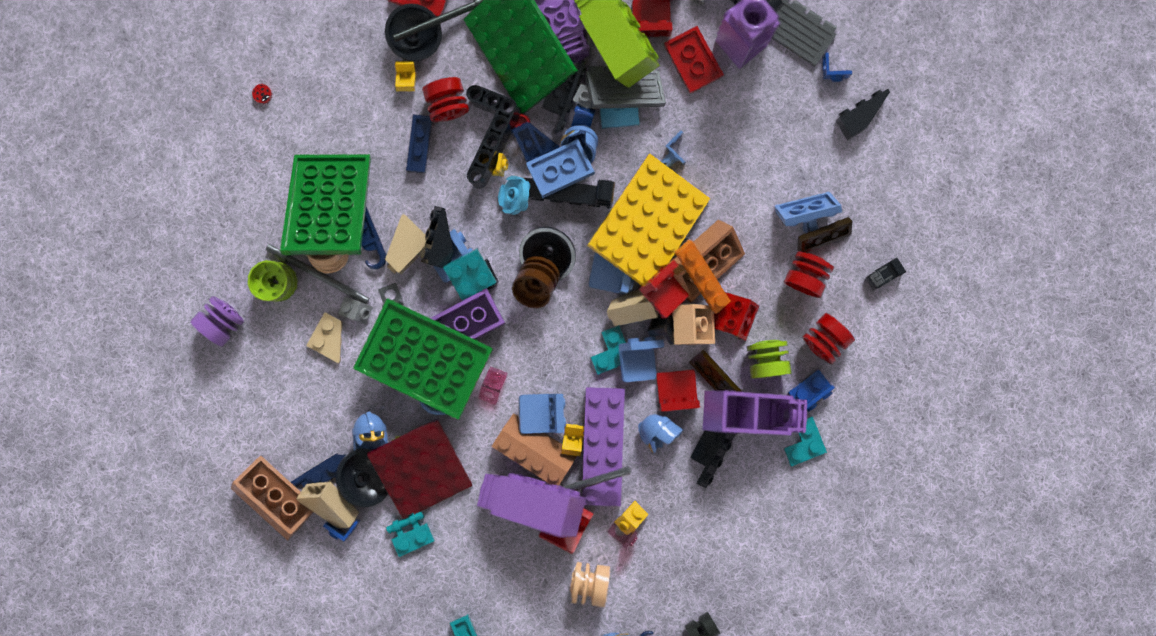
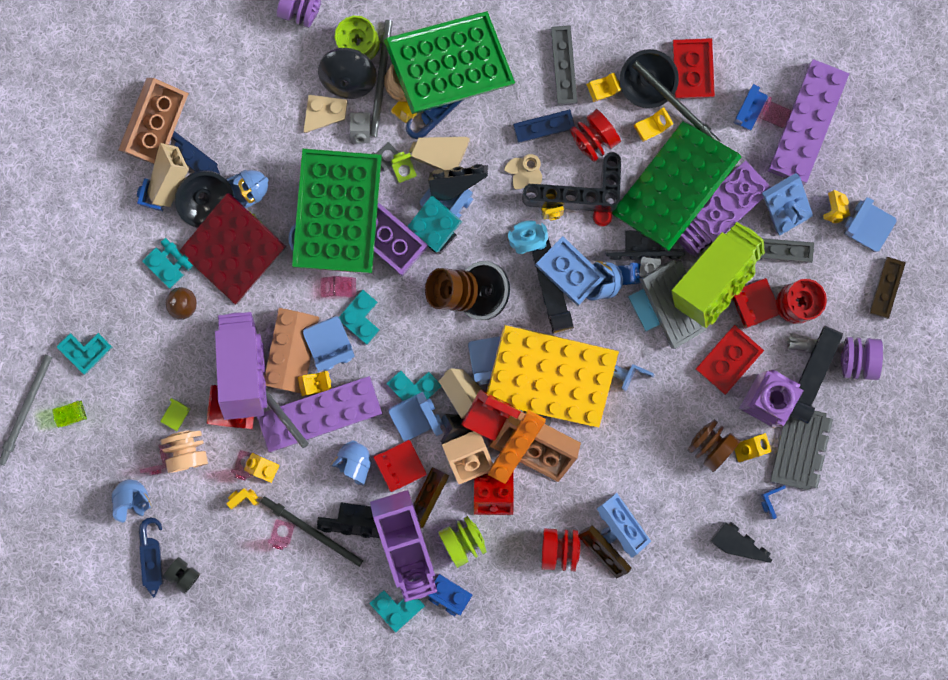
camera: 70 degrees right, 0 degrees up
dark blue wing [511,122,560,163] -> none
red wheel [802,313,855,364] -> none
leg [865,258,906,291] -> none
none -> clear pink bracket [140,445,167,476]
none -> lime bracket [160,398,191,431]
none -> reddish brown piece [165,287,197,320]
none -> yellow bracket [226,488,259,510]
none -> pearl dark grey bar [260,496,364,567]
none -> clear pink bracket [267,519,295,550]
none -> black dish [318,48,377,99]
none -> teal plate [339,290,380,345]
none -> lime bracket [390,151,417,183]
none -> yellow bracket [391,101,417,123]
none -> tan plate [504,154,542,190]
none -> dark grey plate [551,25,577,105]
none -> yellow bracket [633,107,673,142]
none -> reddish brown wheel [687,419,740,472]
none -> yellow bracket [734,433,772,462]

